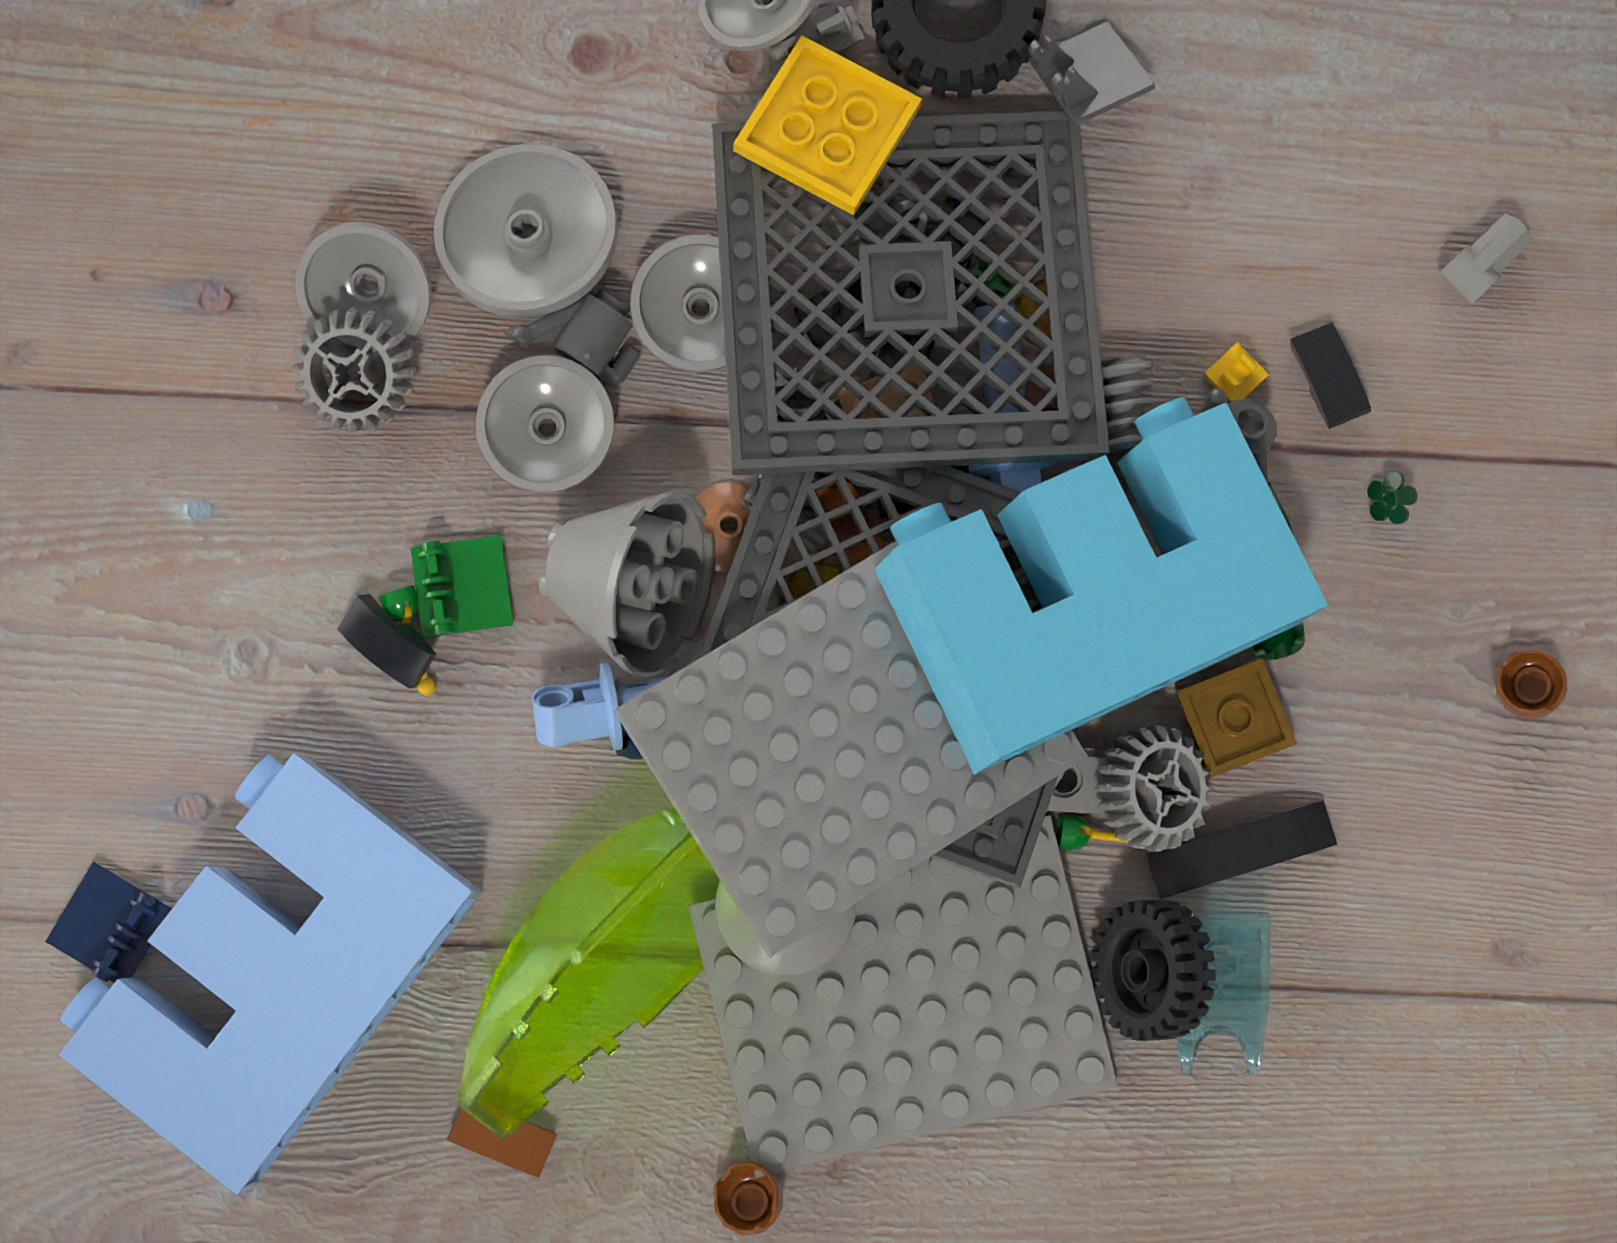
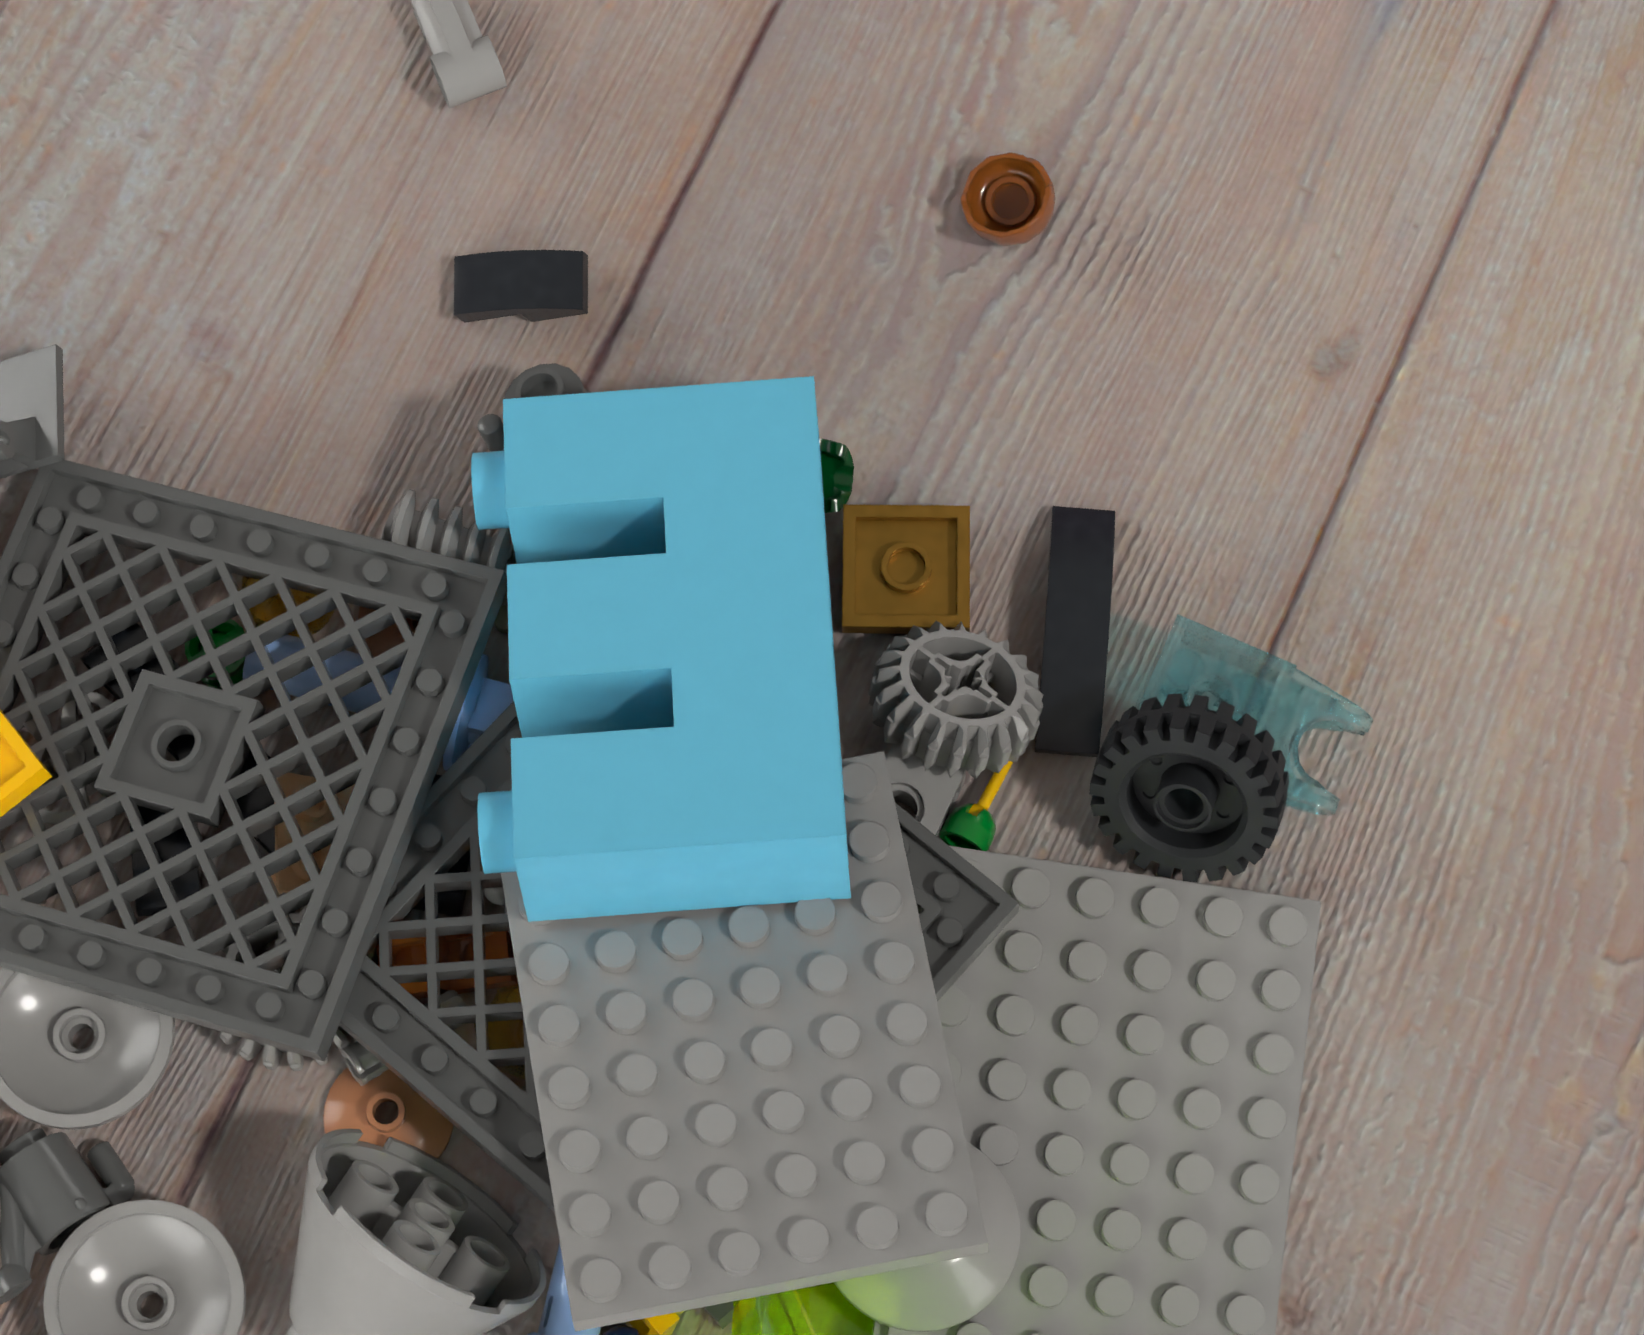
camera: 75 degrees left, 10 degrees down
yellow tile [1203,342,1269,403] -> none
dark green plant [1367,472,1418,524] -> none

